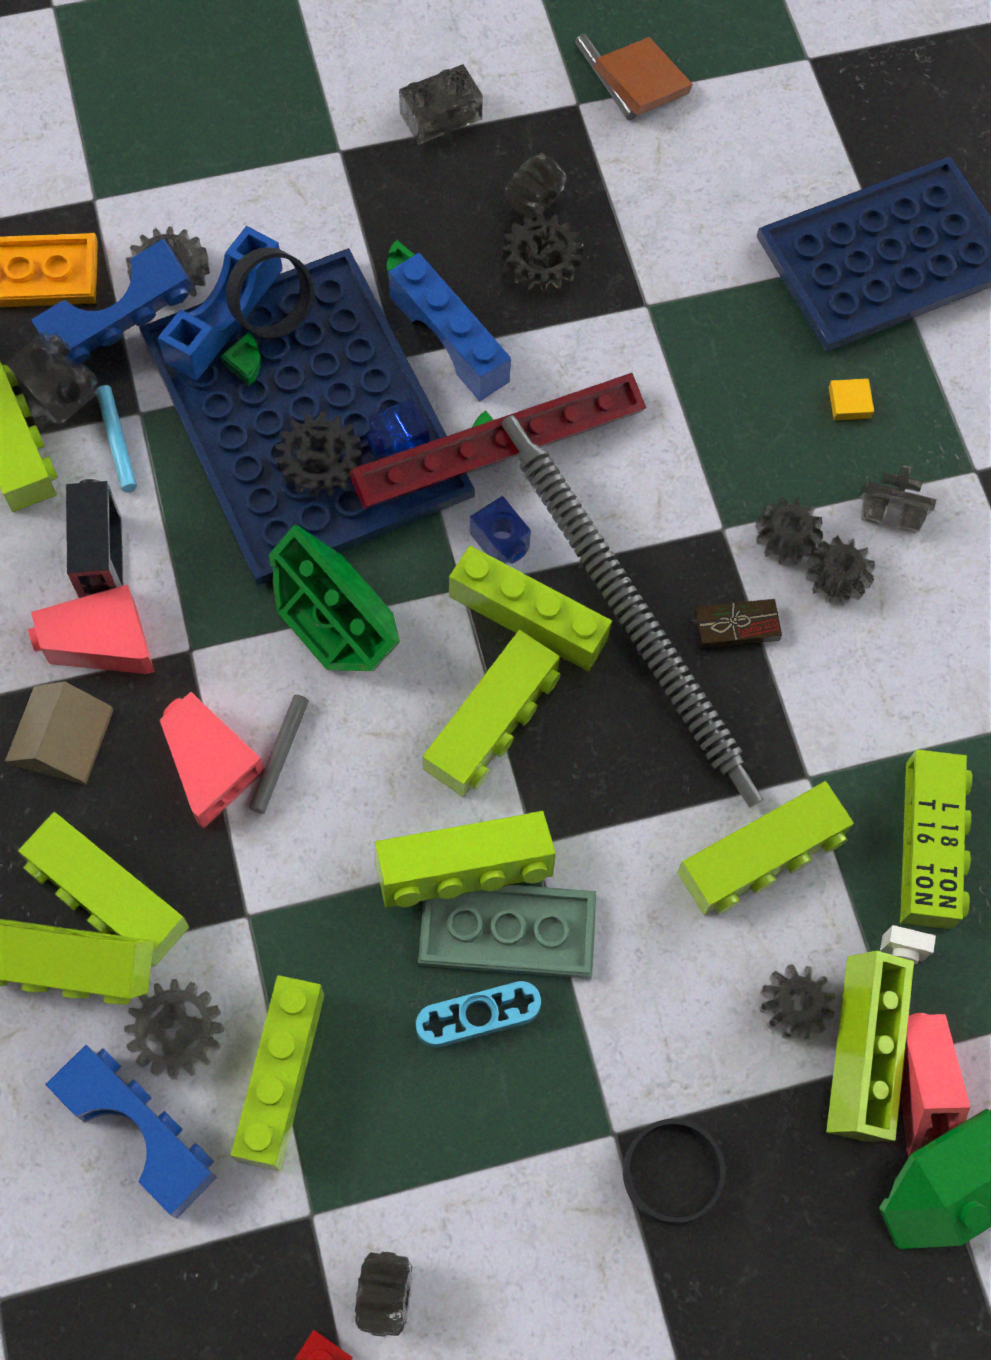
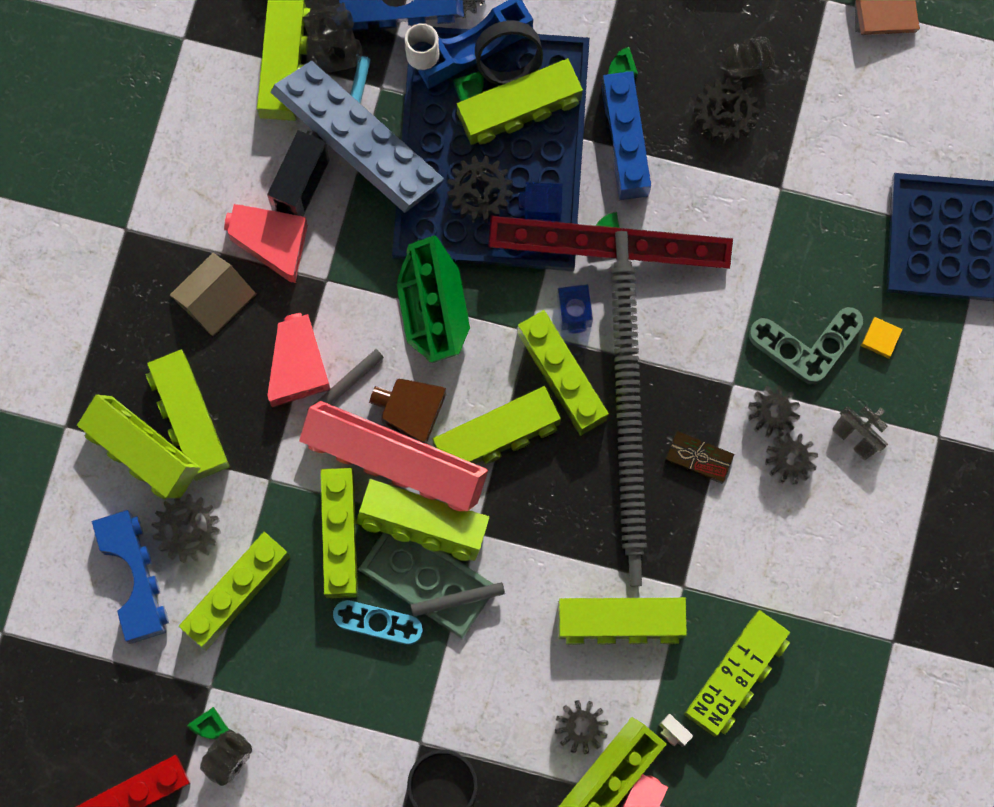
camera: 30 degrees right, 10 degrees up
none -> green tile [187,707,232,739]
none -> sand blue plate [271,61,444,213]
none -> coral brick [299,401,488,511]
none -> lime brick [321,468,358,598]
none -> reddish brown torso [369,379,447,444]
none -> white piece [405,23,439,70]
none -> dark grey bar [411,582,505,617]
none -> lime brick [457,58,583,145]
none -> sand green beam [749,307,863,385]

